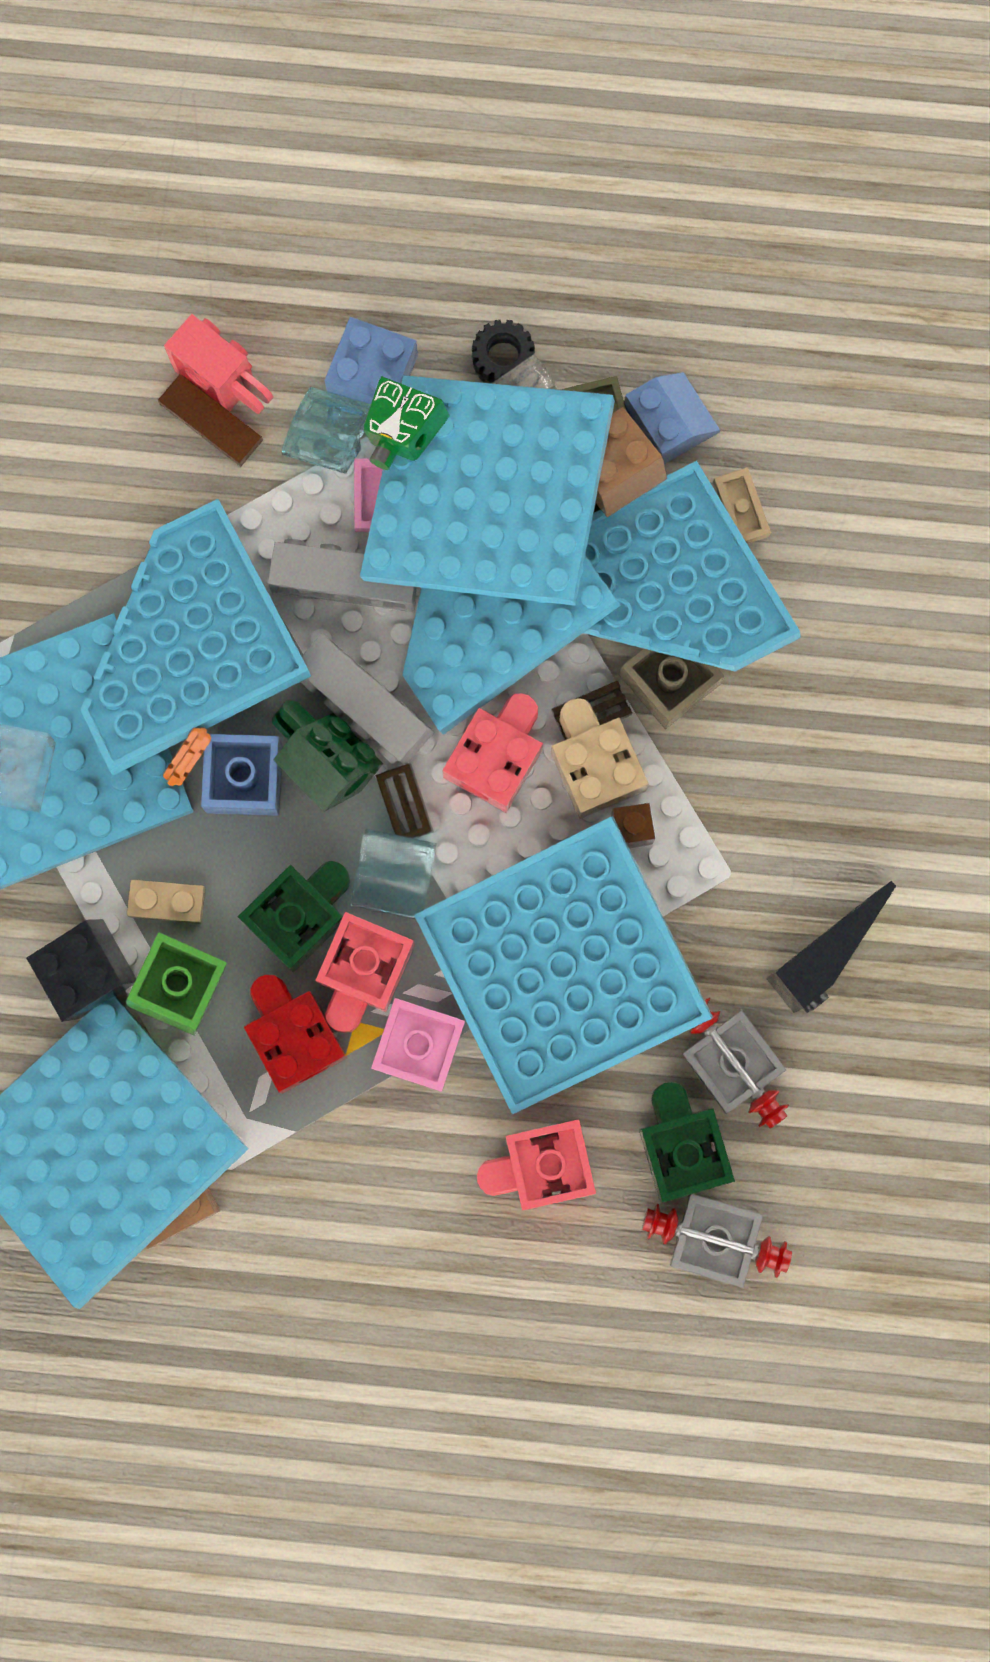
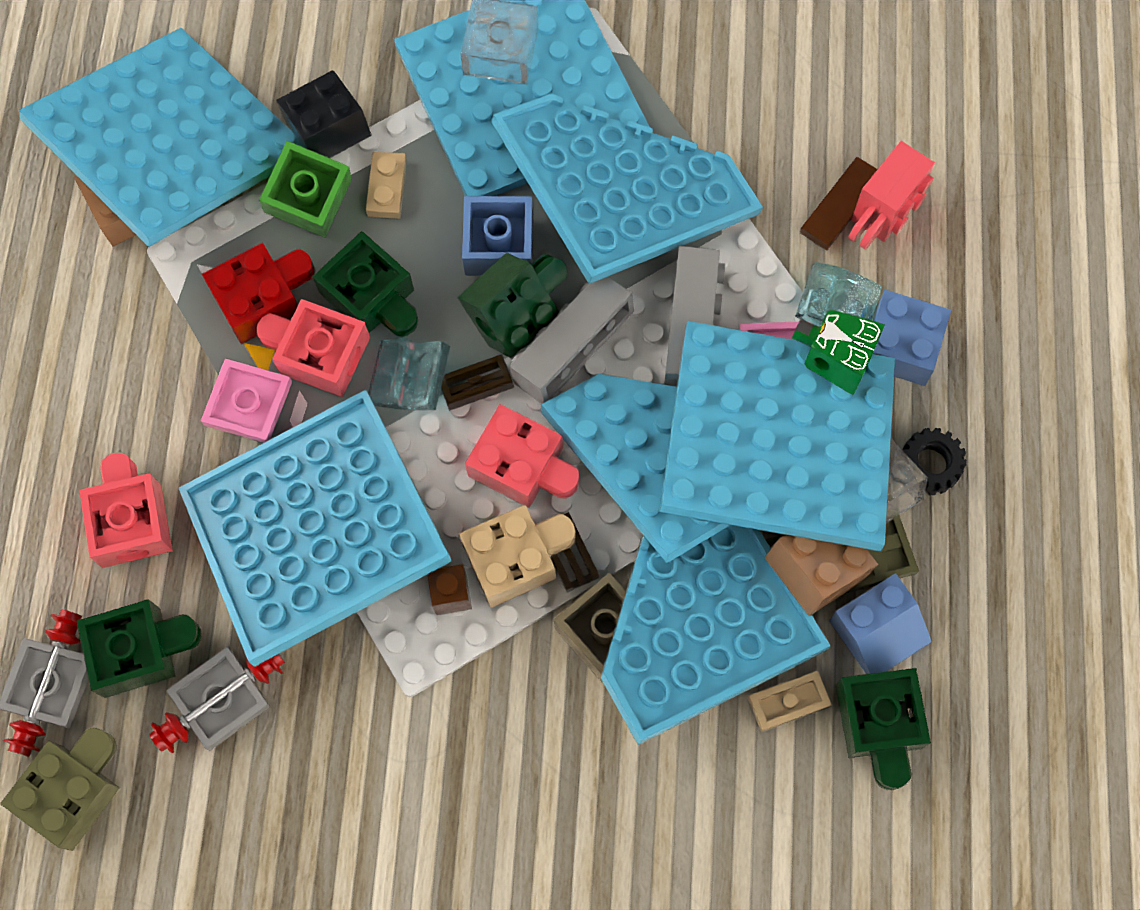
camera: 90 degrees right, 10 degrees down
orange axle [163,727,211,786] -> none
black slope [766,881,896,1013] -> none
none -> olive brick [0,728,120,851]
none -> dark green brick [835,668,931,790]

